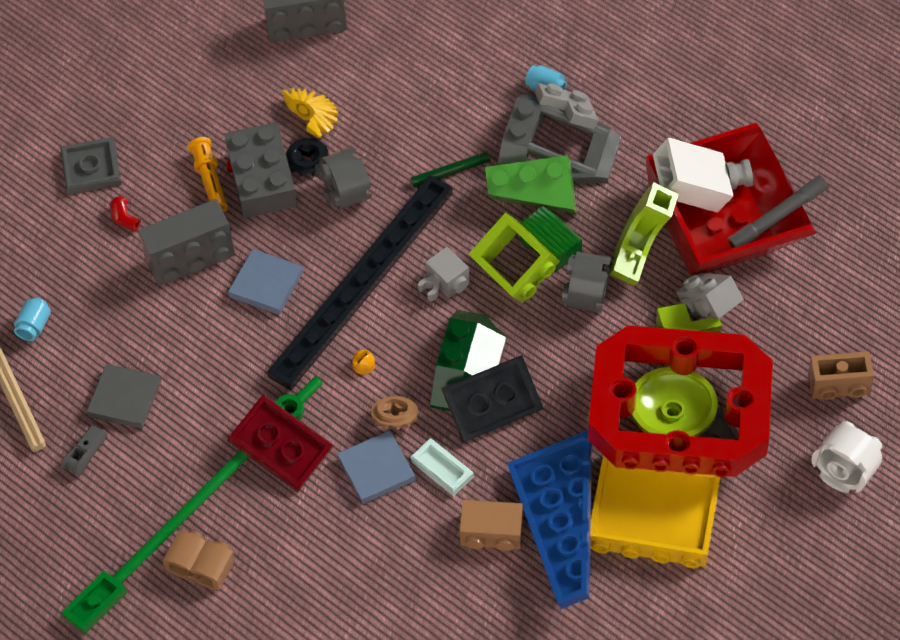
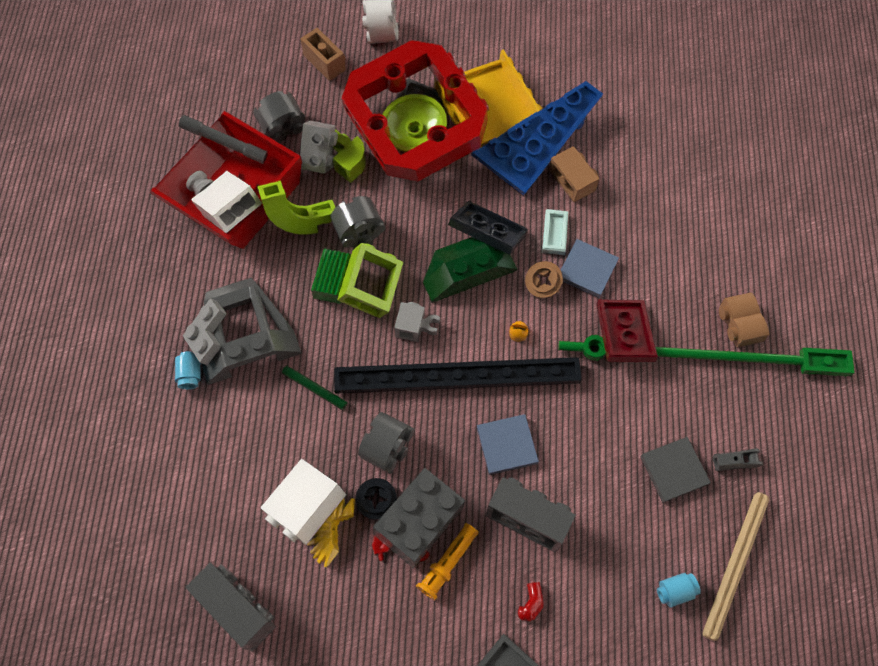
camera: 130 degrees left, 10 degrees up
bright green wedge [485,155,577,215] -> none
none -> dark grey brick [253,91,305,143]
none -> white brick [261,459,346,545]

